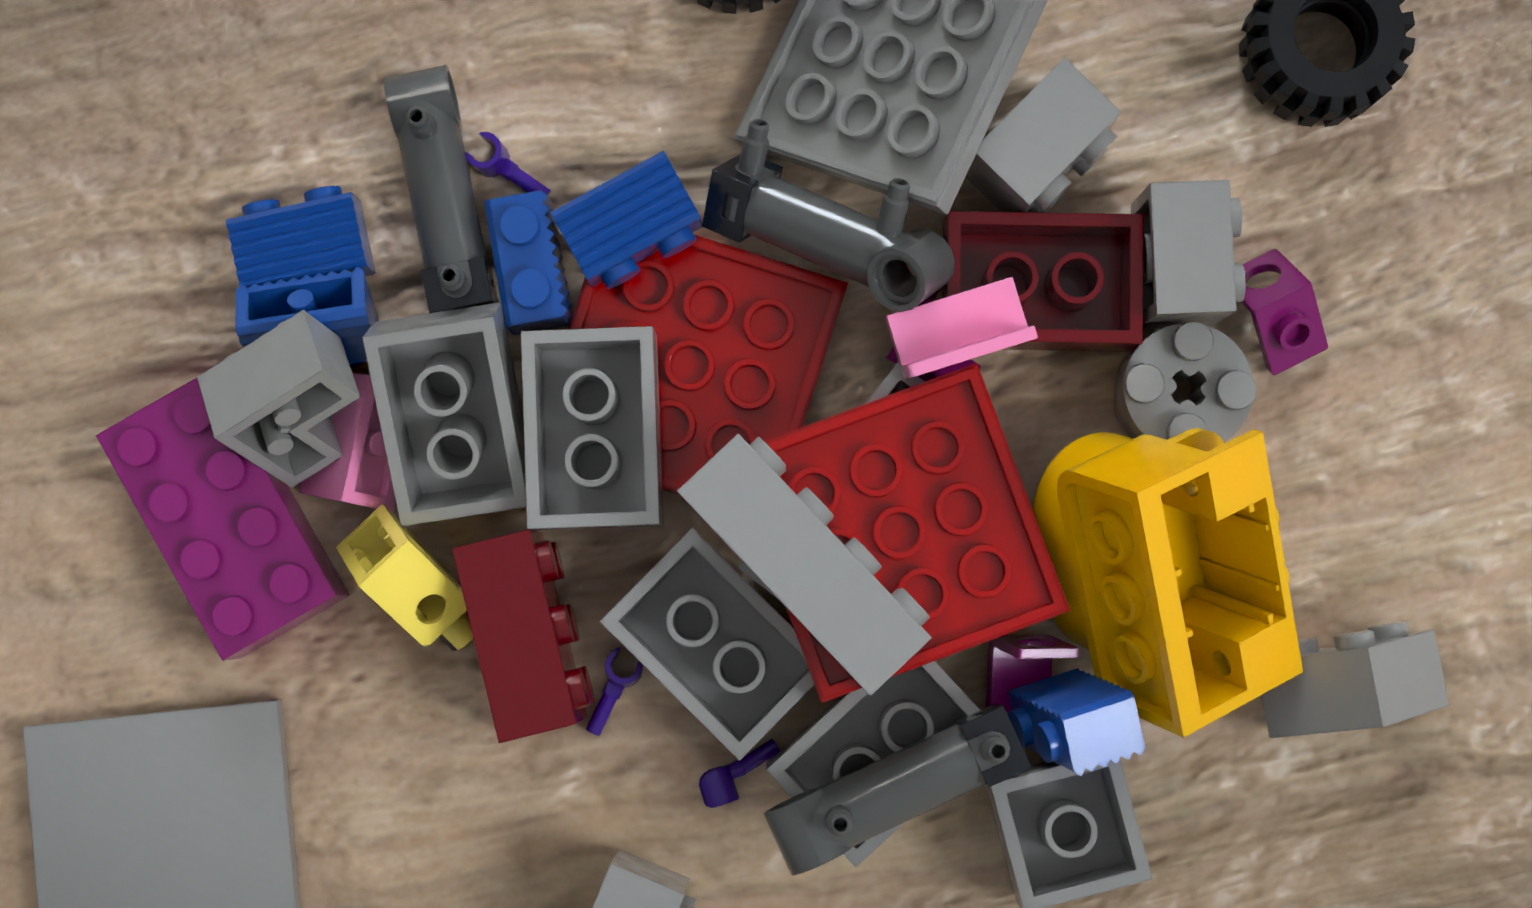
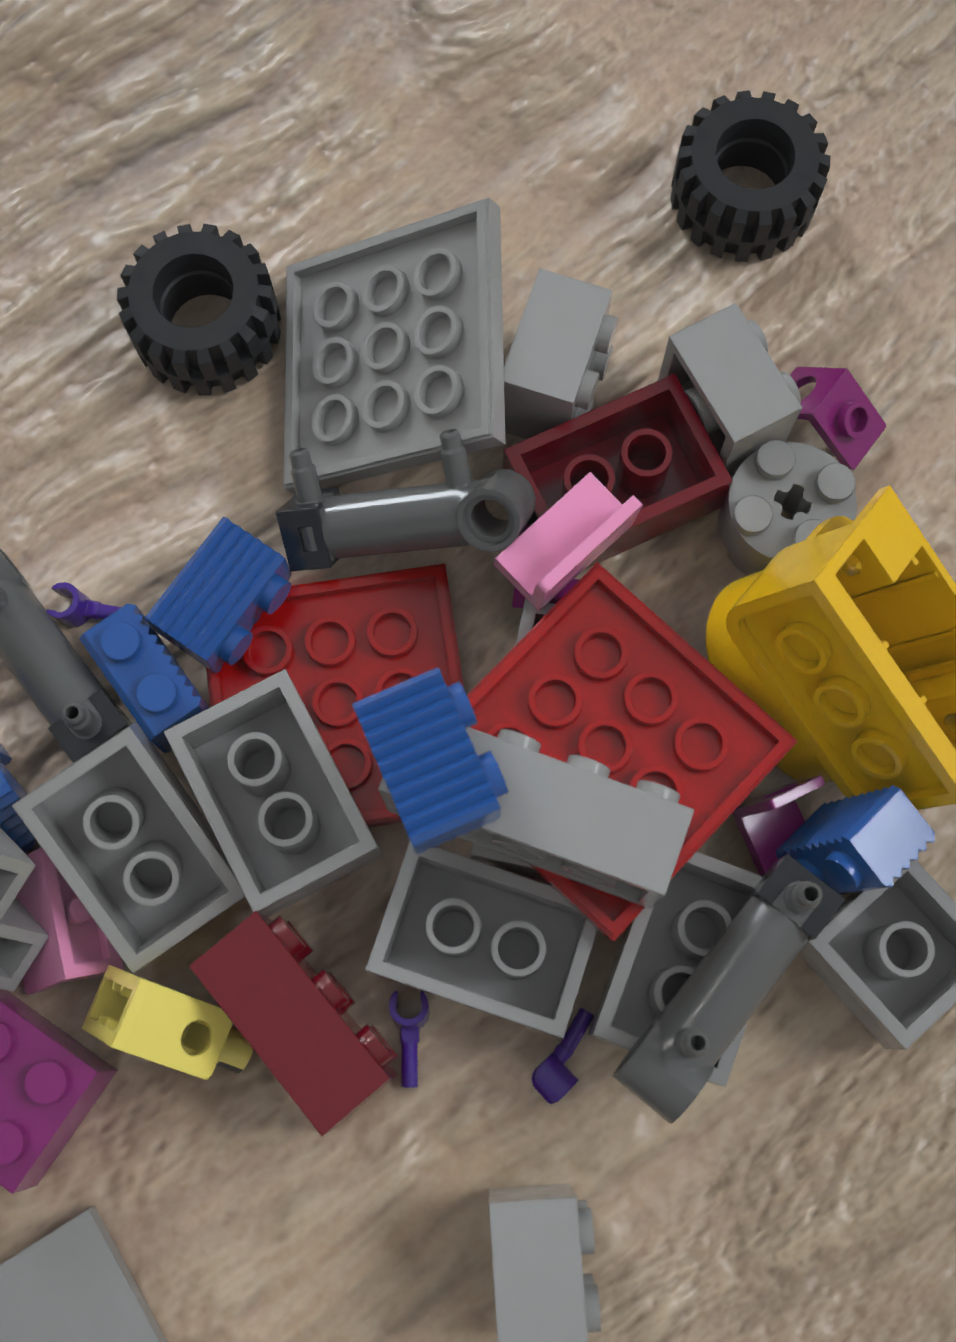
camera: 30 degrees left, 10 degrees down
none -> blue brick [352,667,509,854]

